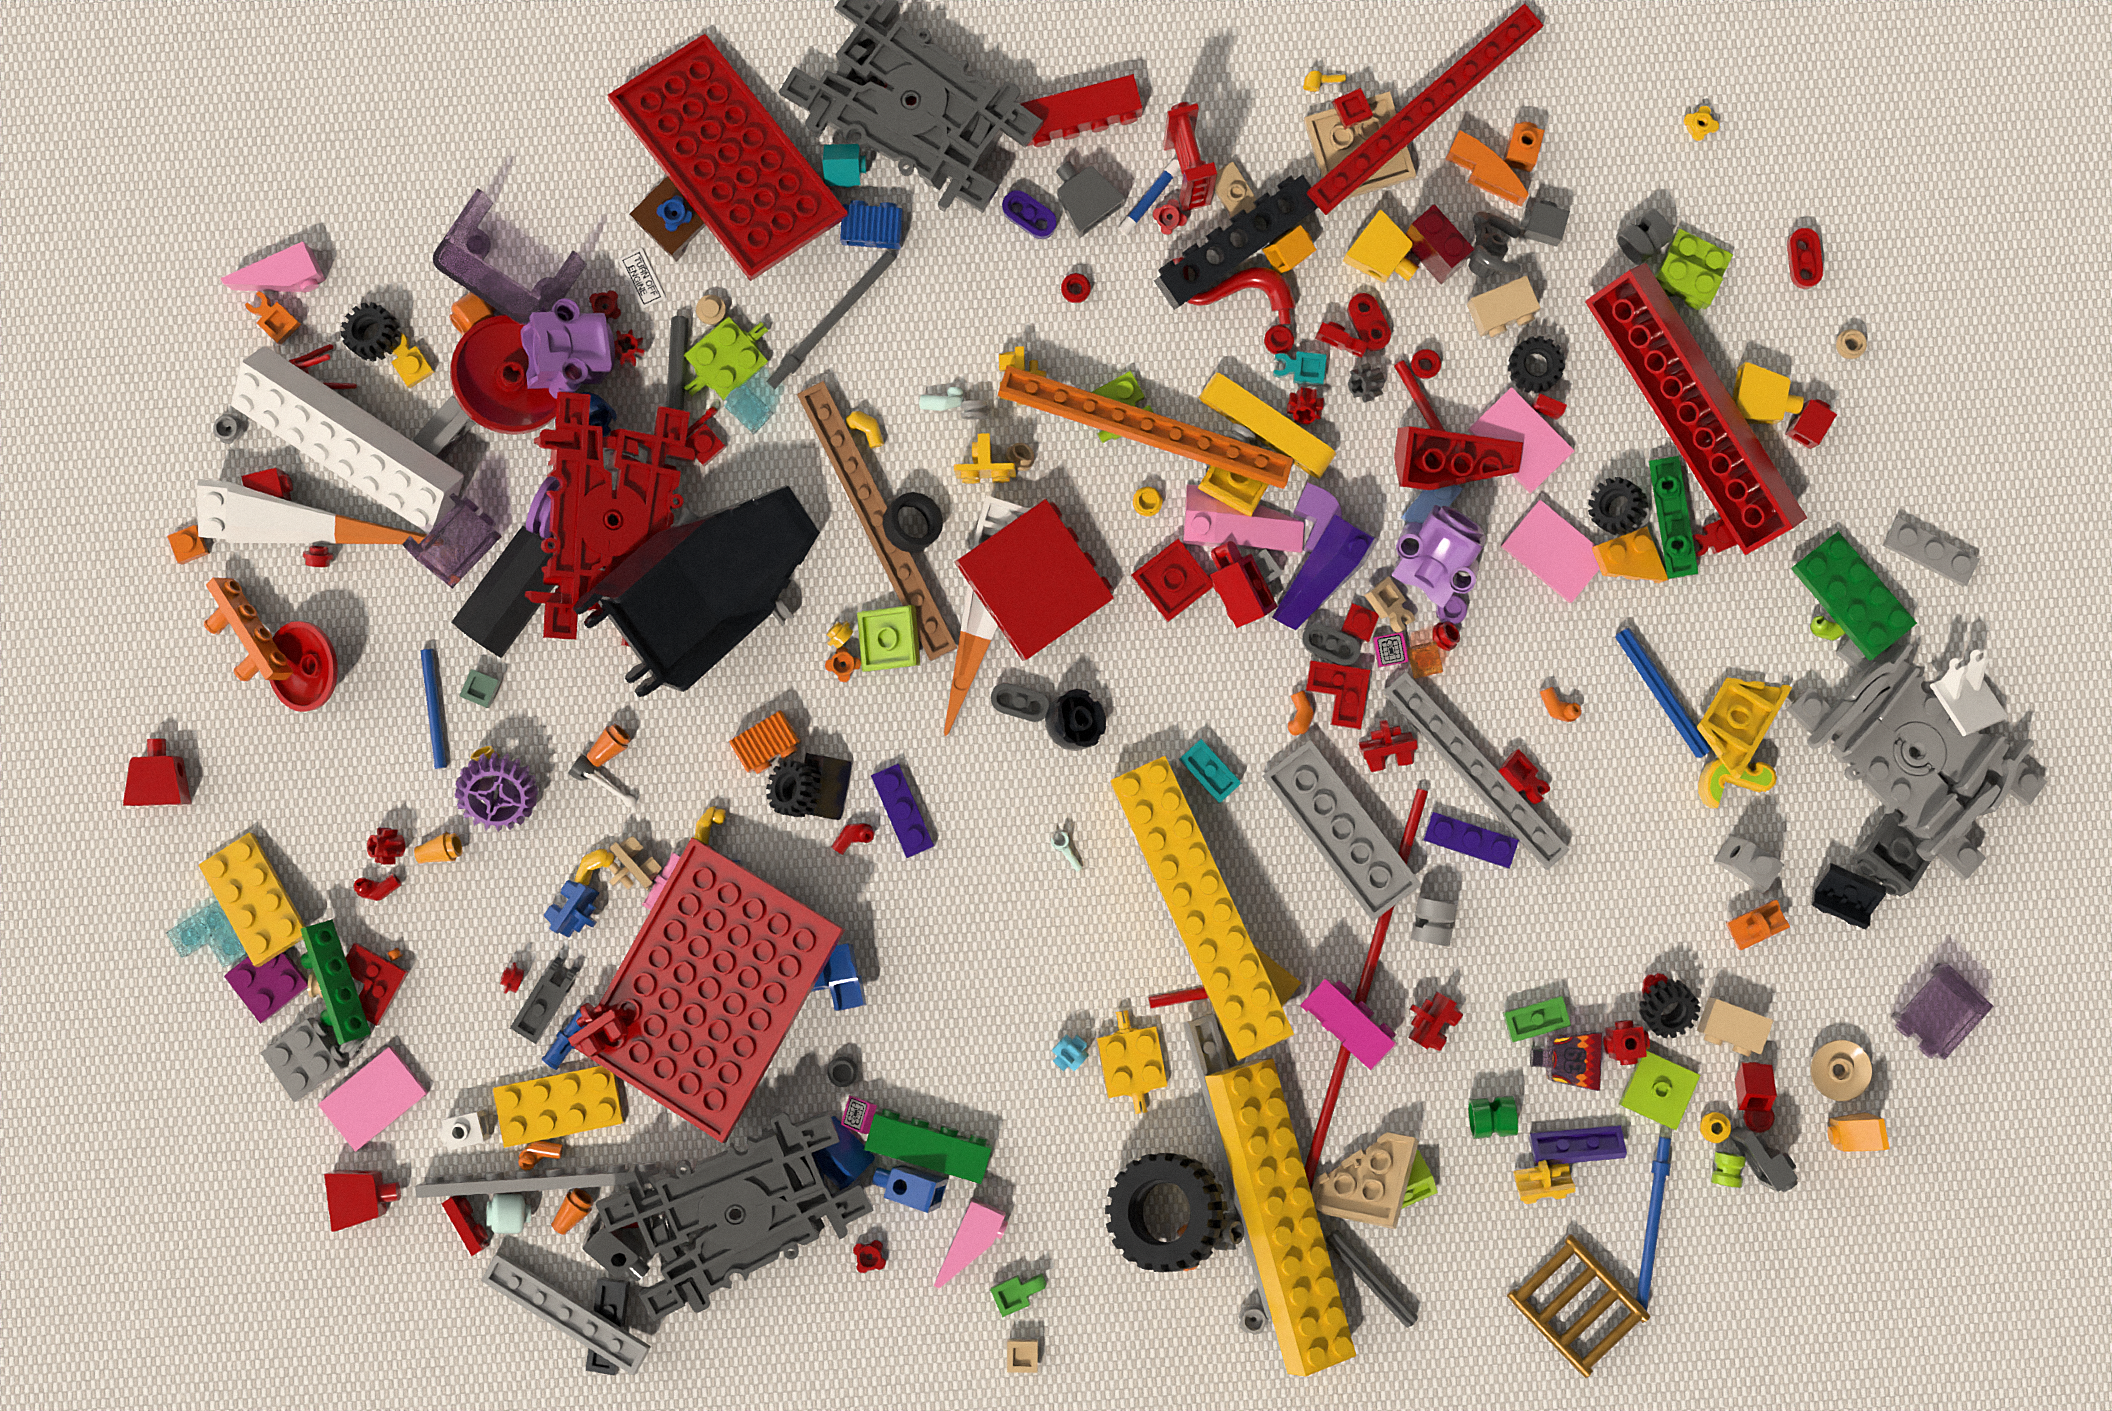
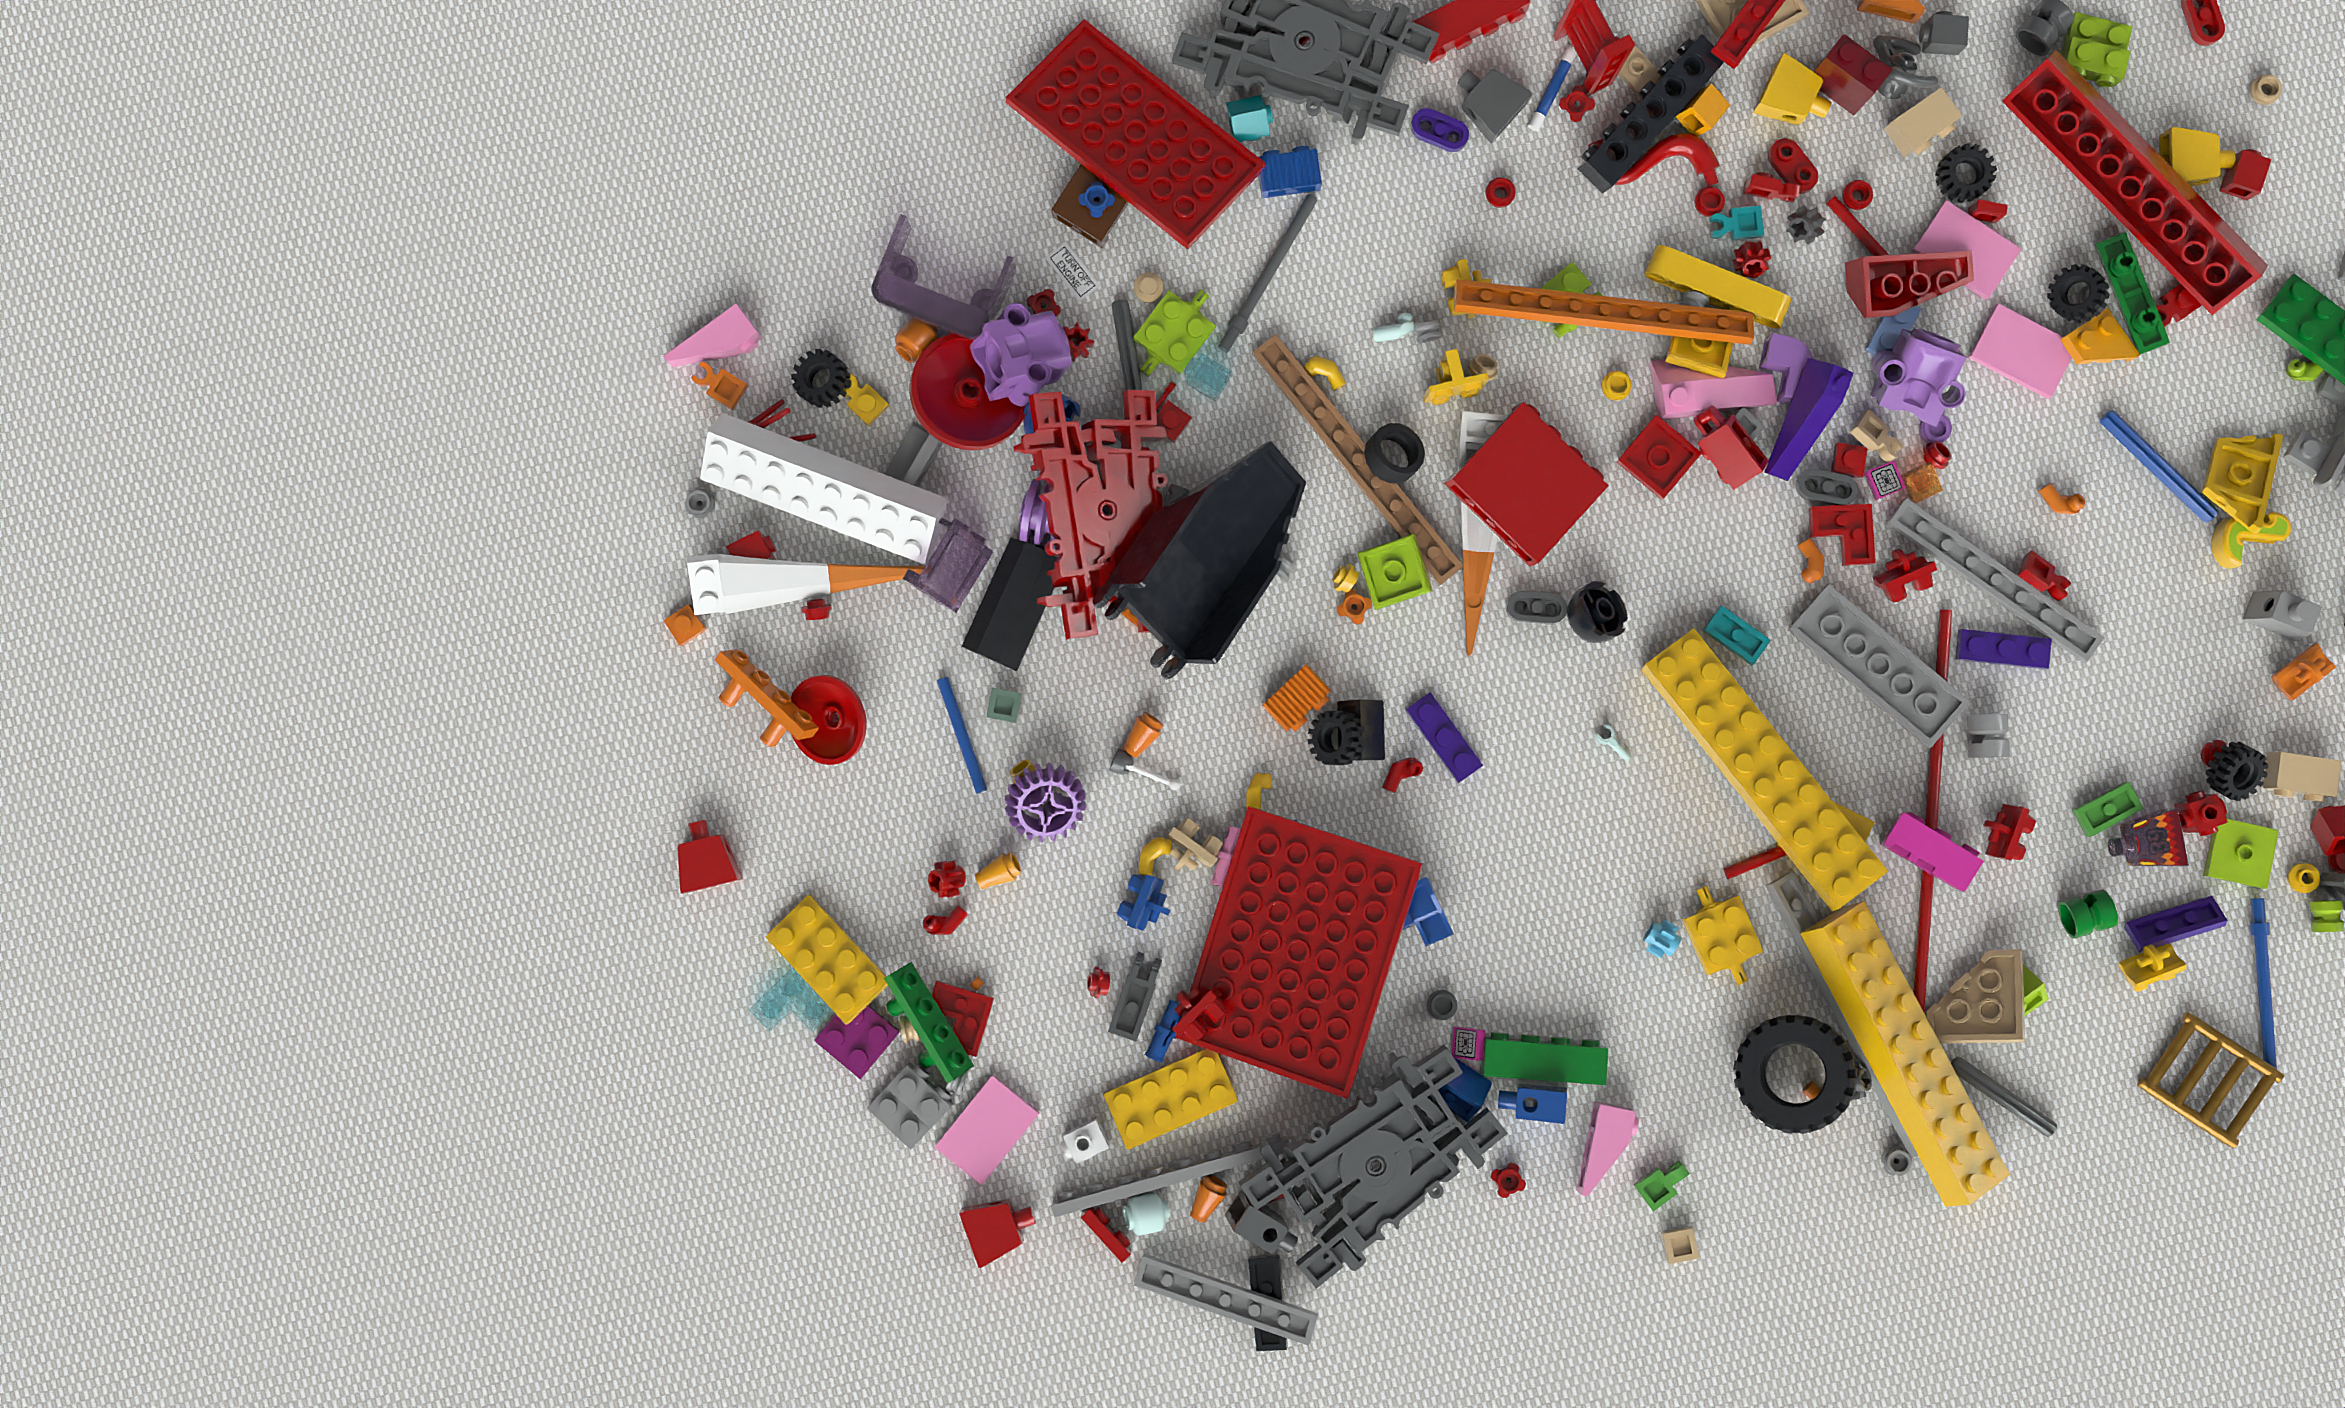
camera: 15 degrees left, 0 degrees up
orange arm [518,1141,563,1170] -> none

